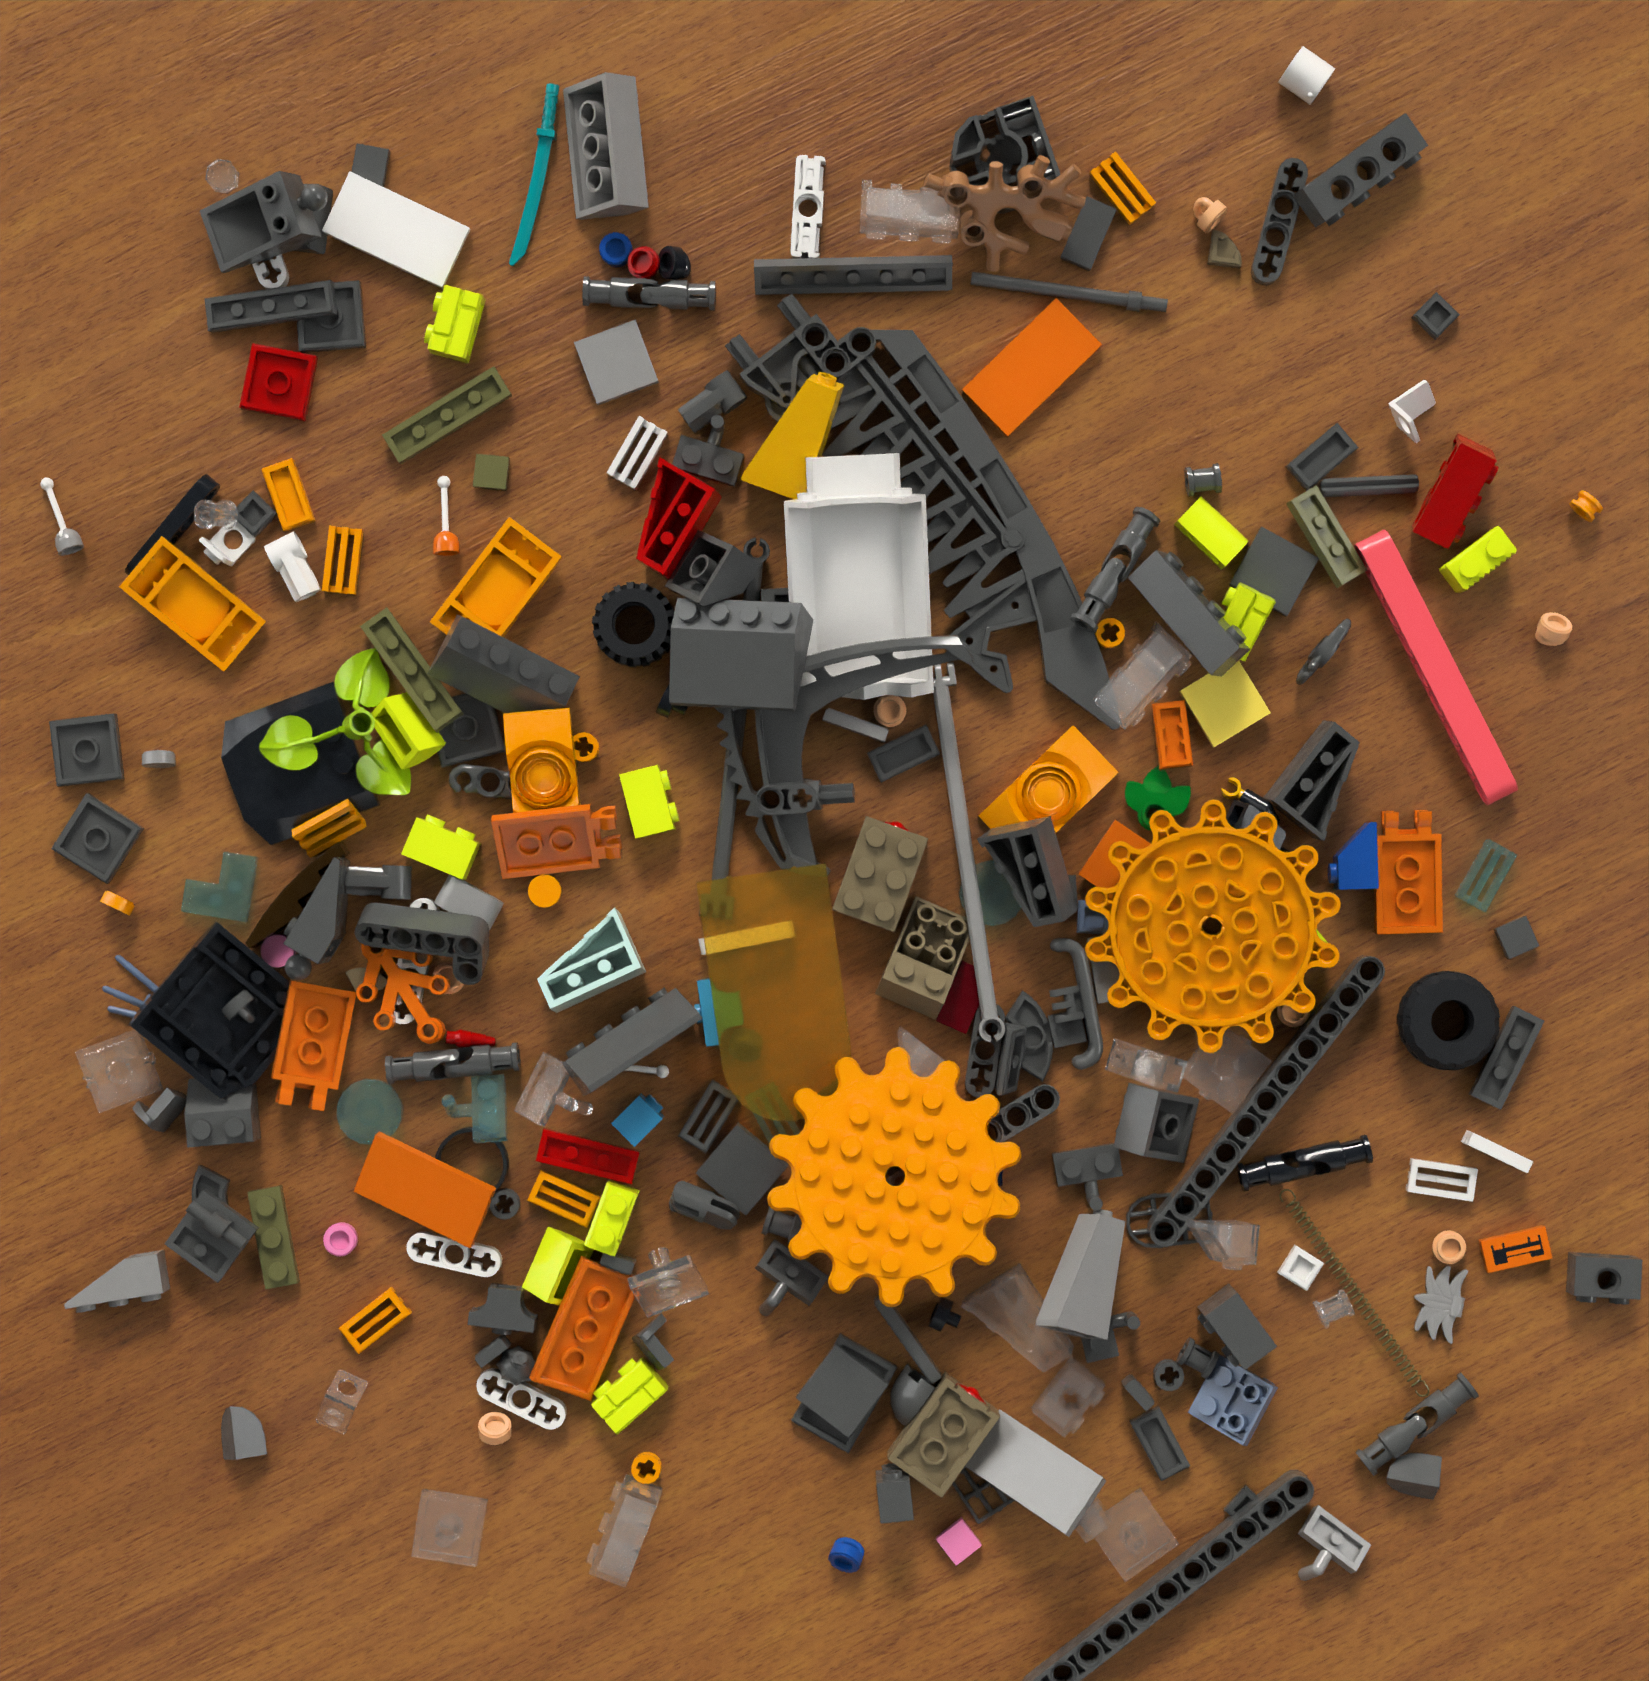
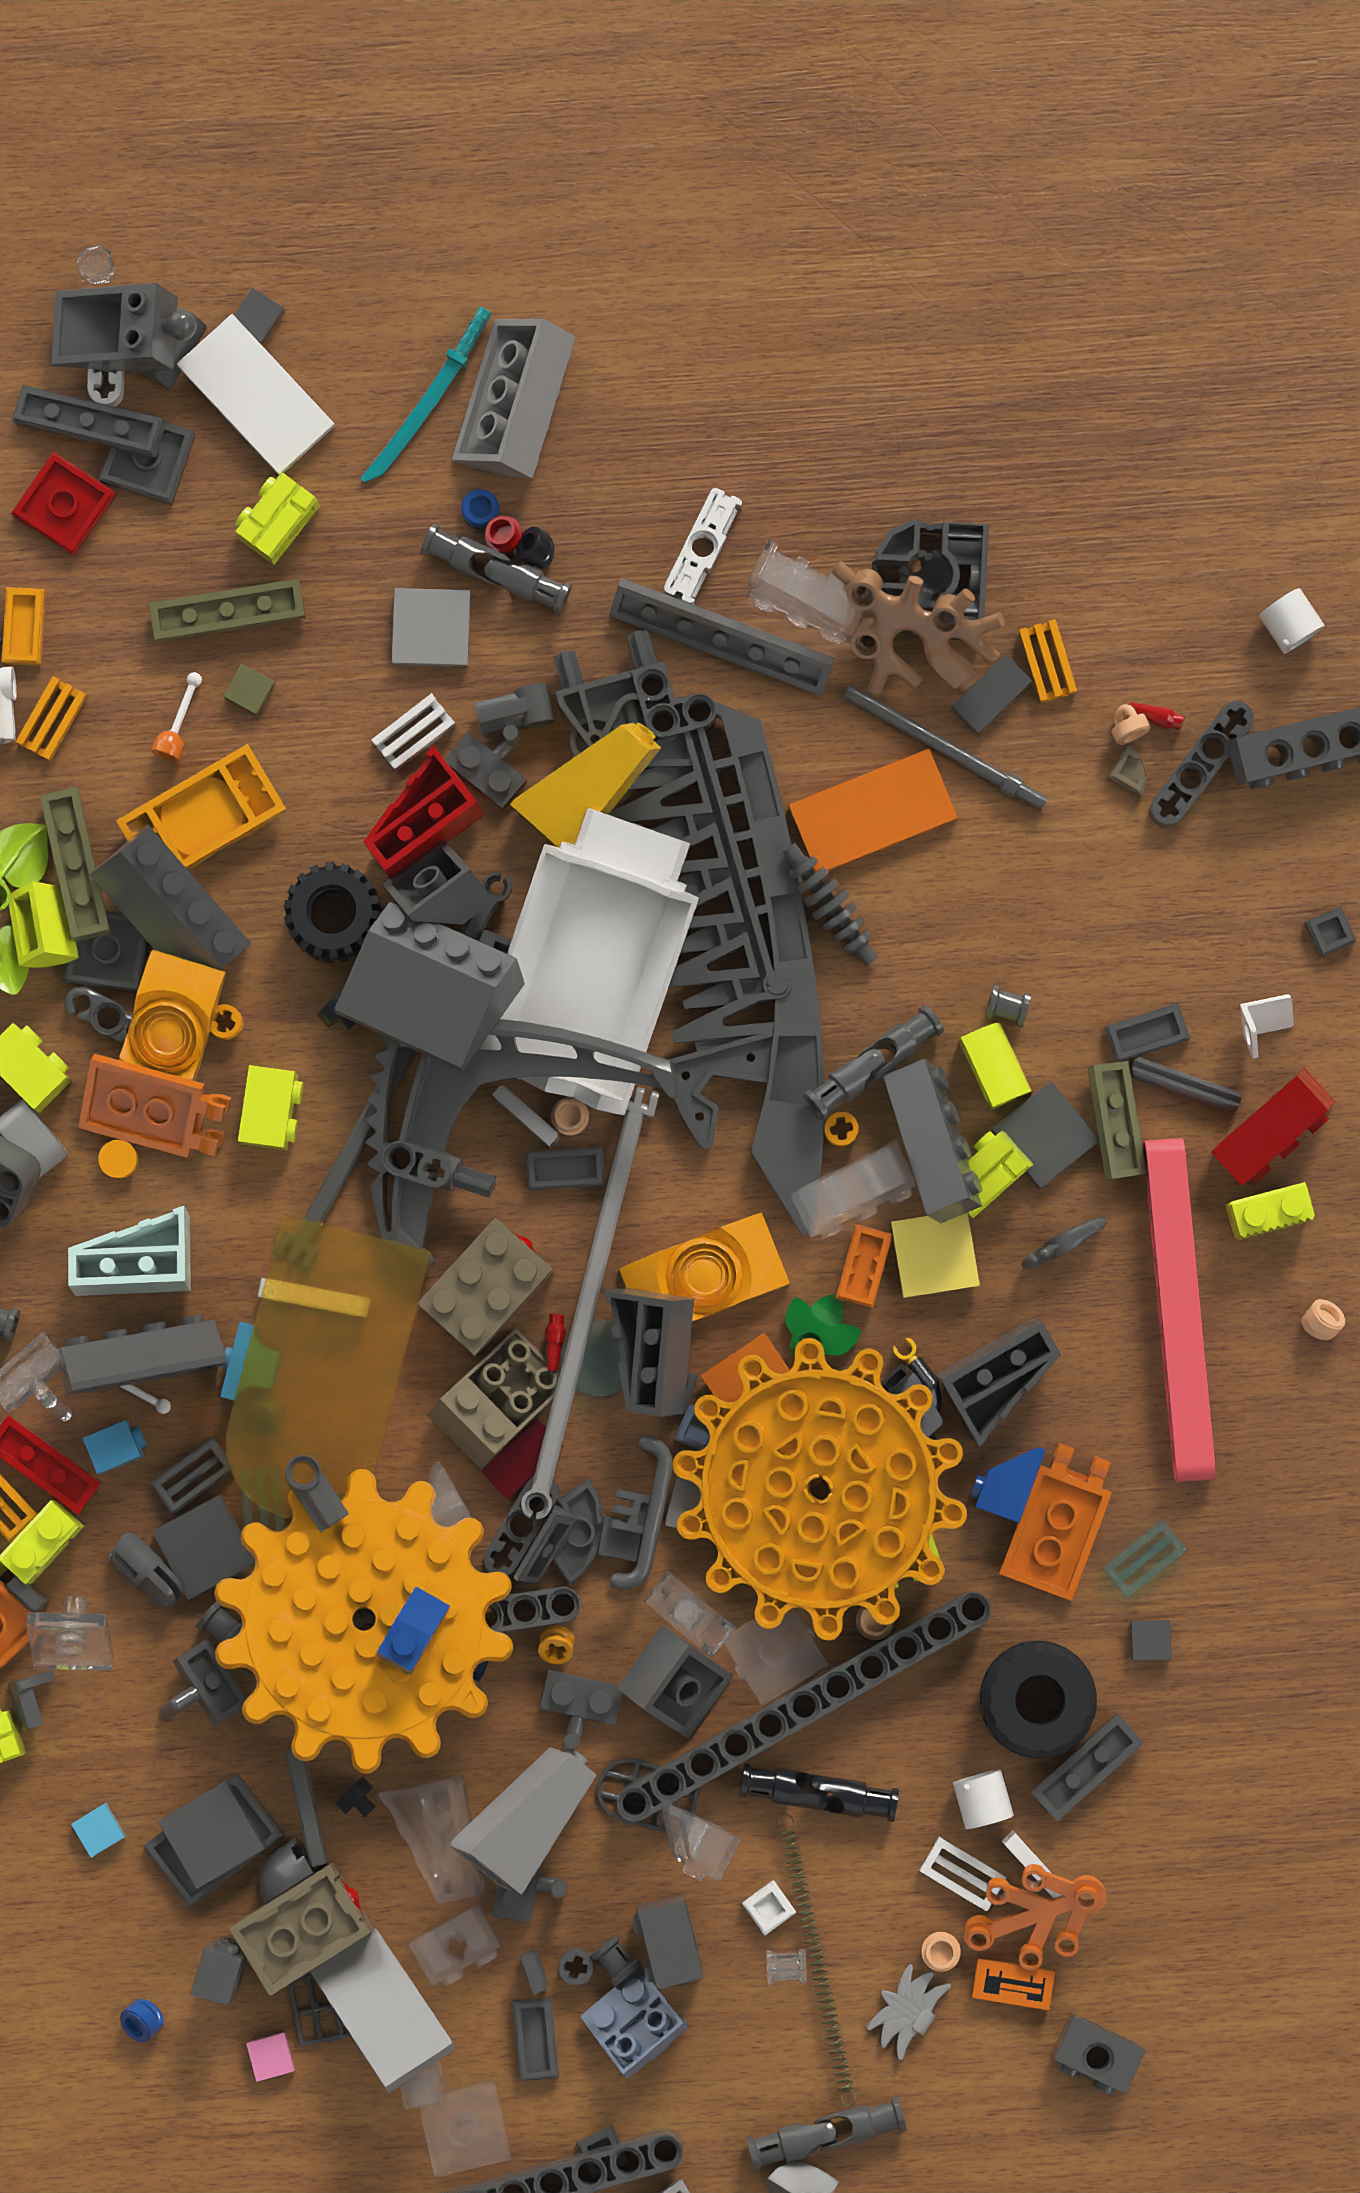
camera: 25 degrees right, 5 degrees down
none -> medium azure tile [71,1803,126,1857]
none -> dark grey piece [285,1455,349,1533]
none -> blue slope [376,1587,450,1675]
none -> light orange bush [538,1625,574,1664]
none -> red piece [545,1314,566,1372]
none -> dark grey piece [783,843,877,966]
none -> white piece [953,1769,1014,1829]
none -> orange plant [963,1864,1106,1970]
none -> red piece [1129,702,1185,730]

